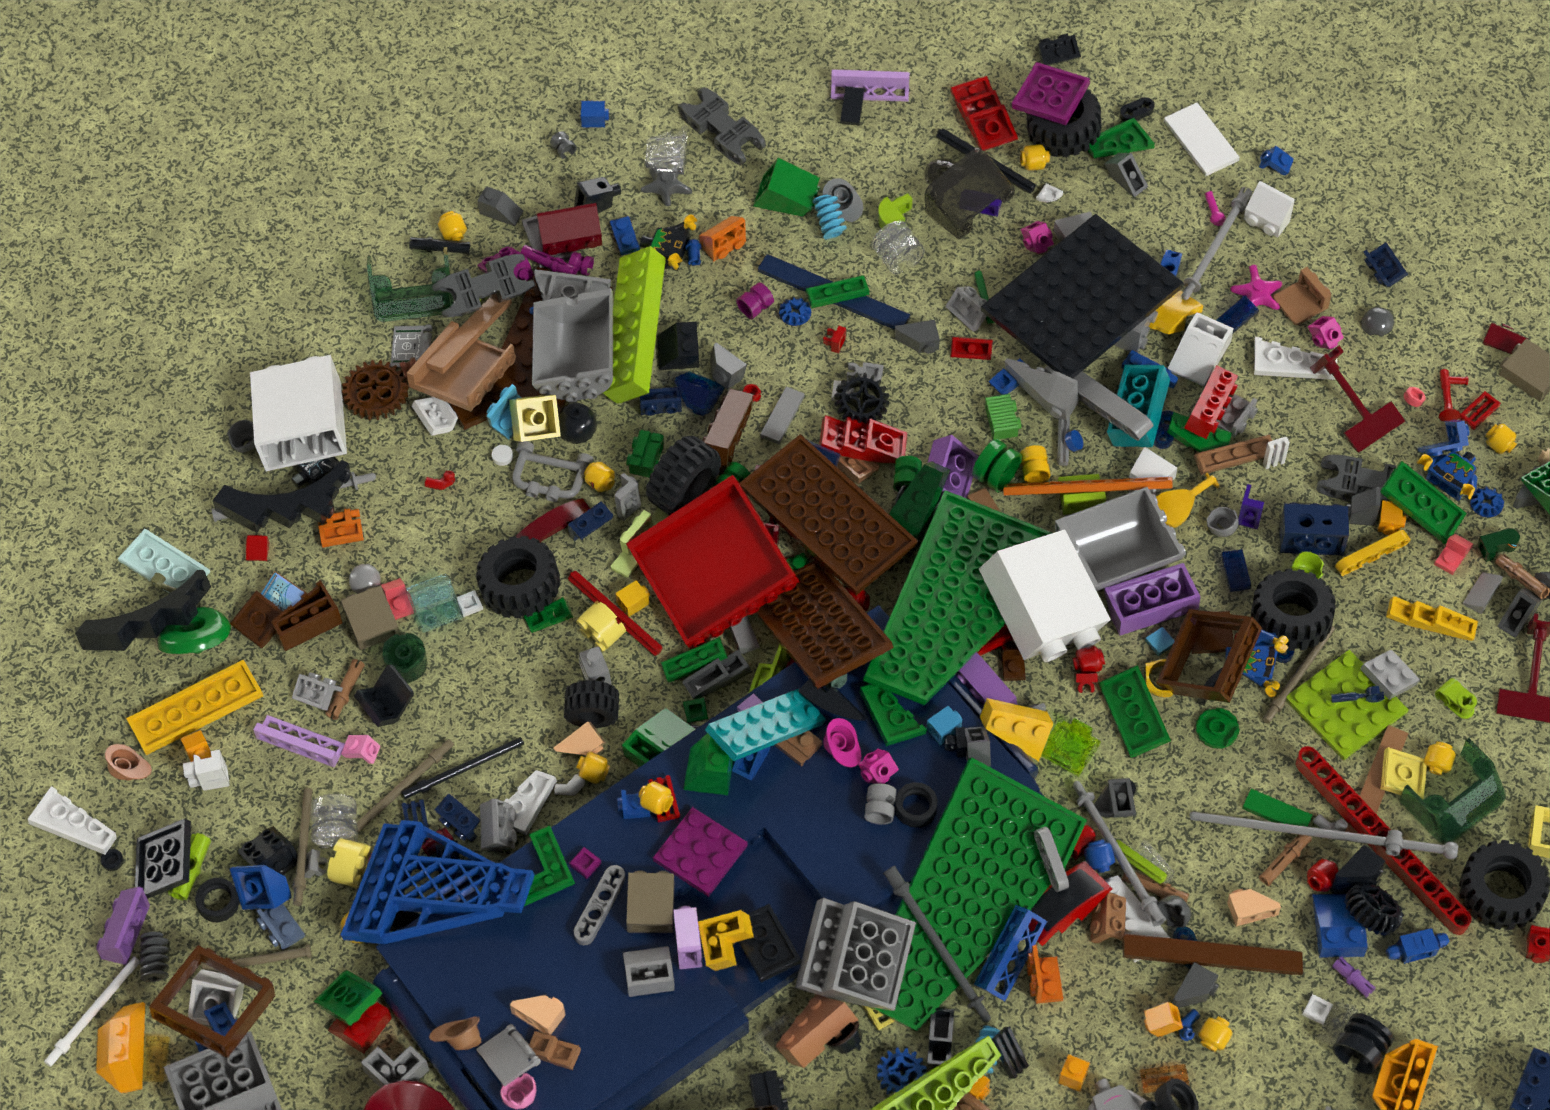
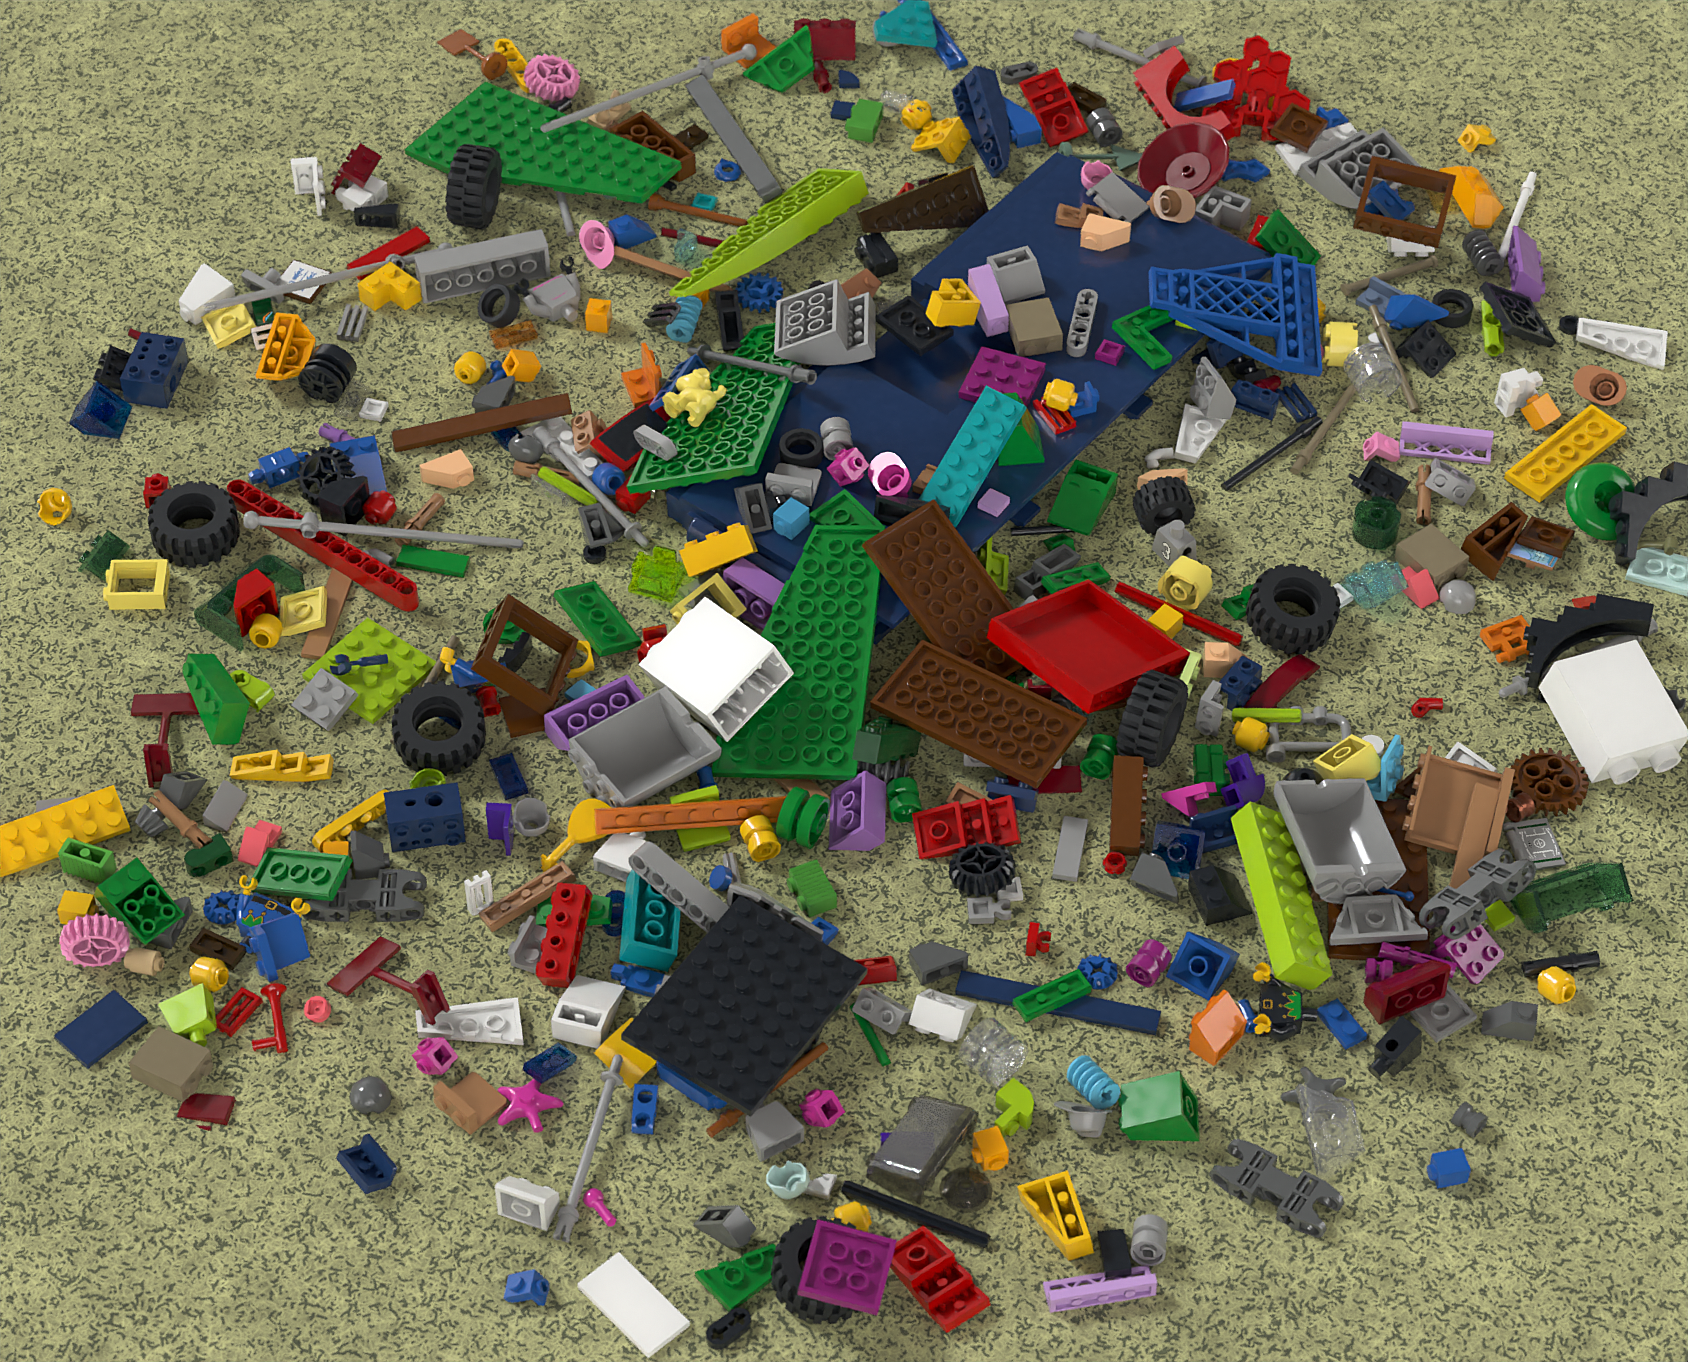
camera: 165 degrees right, 10 degrees down
yellow head [576,752,610,784] -> none
none -> lime torso [158,983,217,1047]
none -> green wedge [182,653,250,745]
none -> dark brown plate [189,928,247,971]
none -> red slope [233,568,279,638]
none -> light yellow animal [662,368,727,427]
none -> light yellow window [670,573,747,625]
none -> light grey bracket [765,463,822,506]
none -> light aqua hair [766,1161,810,1200]
none -> white slope [909,988,977,1042]
none -> light orange brick [971,1126,1009,1171]
none -> yellow wedge [1017,1170,1094,1261]
none -> light grey wheel [1131,1214,1168,1266]
none -> dark pink slope [1161,782,1217,817]
none -> blue slope [1166,931,1240,1001]
none -> light nougat slope [1203,642,1251,678]
none -> dark purple brick [1221,753,1265,809]
none -> lime axle [1232,708,1302,723]

